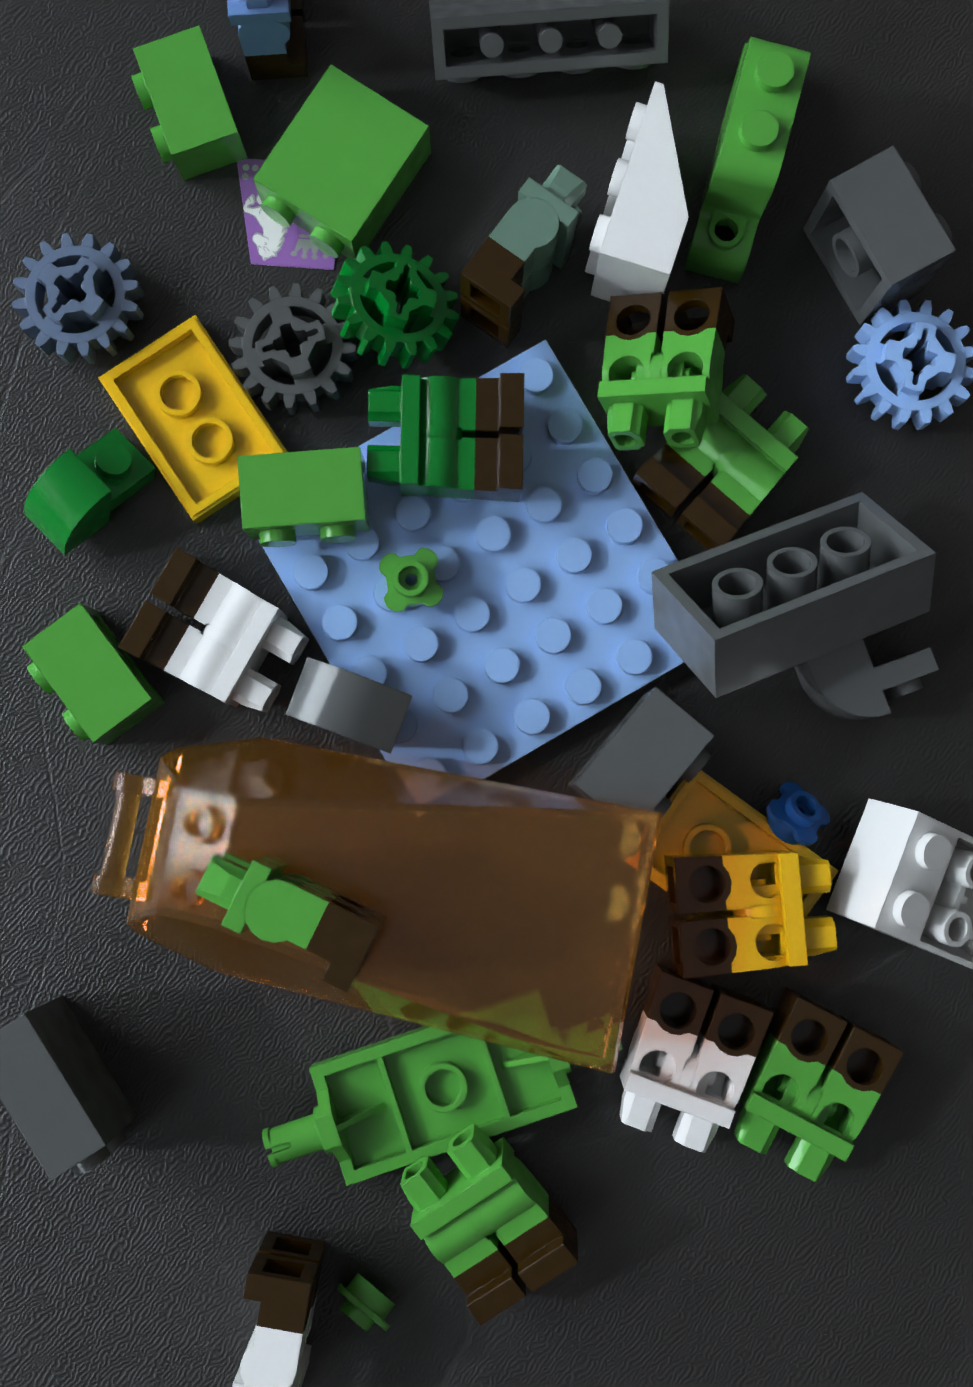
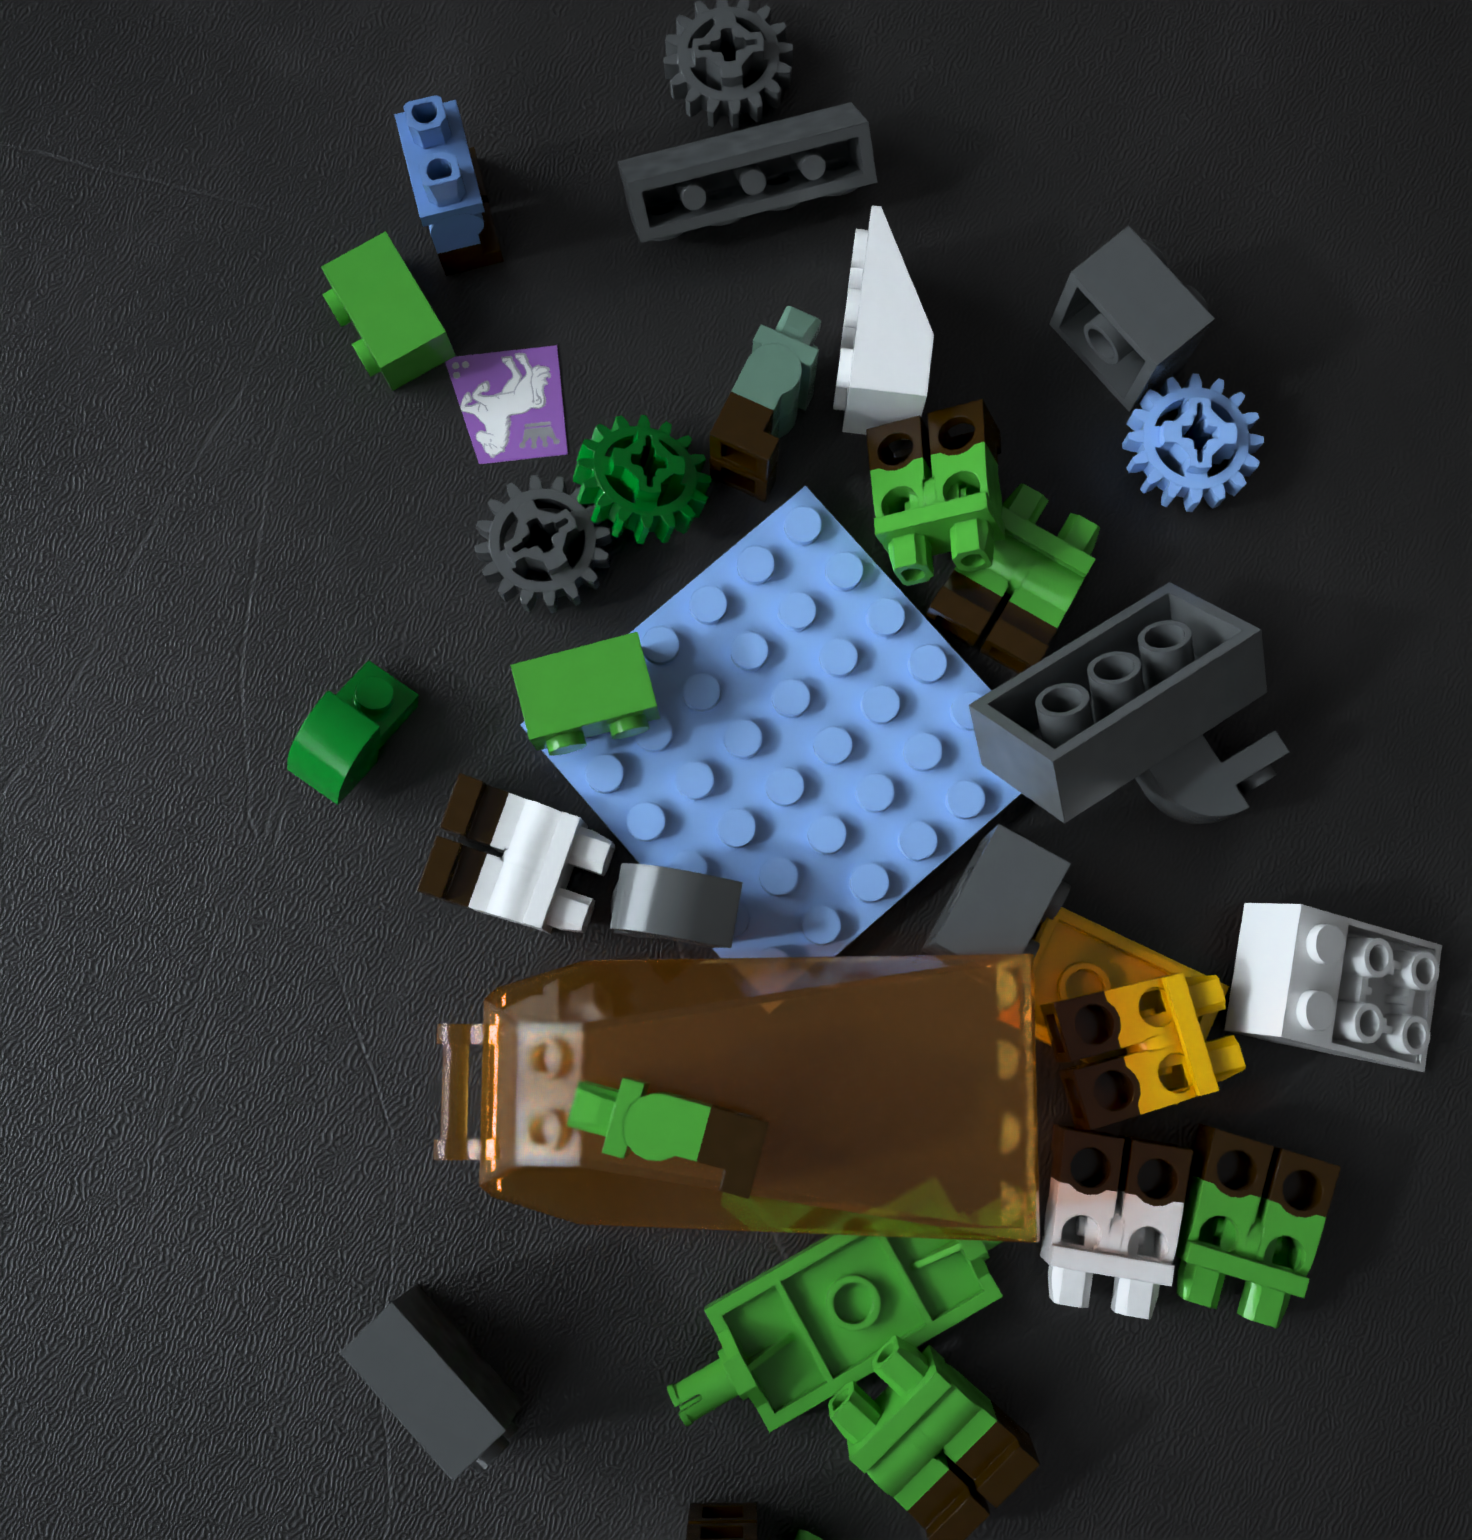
camera: 10 degrees left, 5 degrees down
sand blue gear [12,233,145,364] -> none
bright green brick [22,603,165,745] -> none
yellow tile [98,315,287,524] -> none
bright green brick [253,65,431,260] -> none
green hips [367,373,524,502] -> none
bright green plate [379,548,443,612] -> none
bright green brick [684,37,811,284] -> none
blue plate [766,782,830,846] -> none

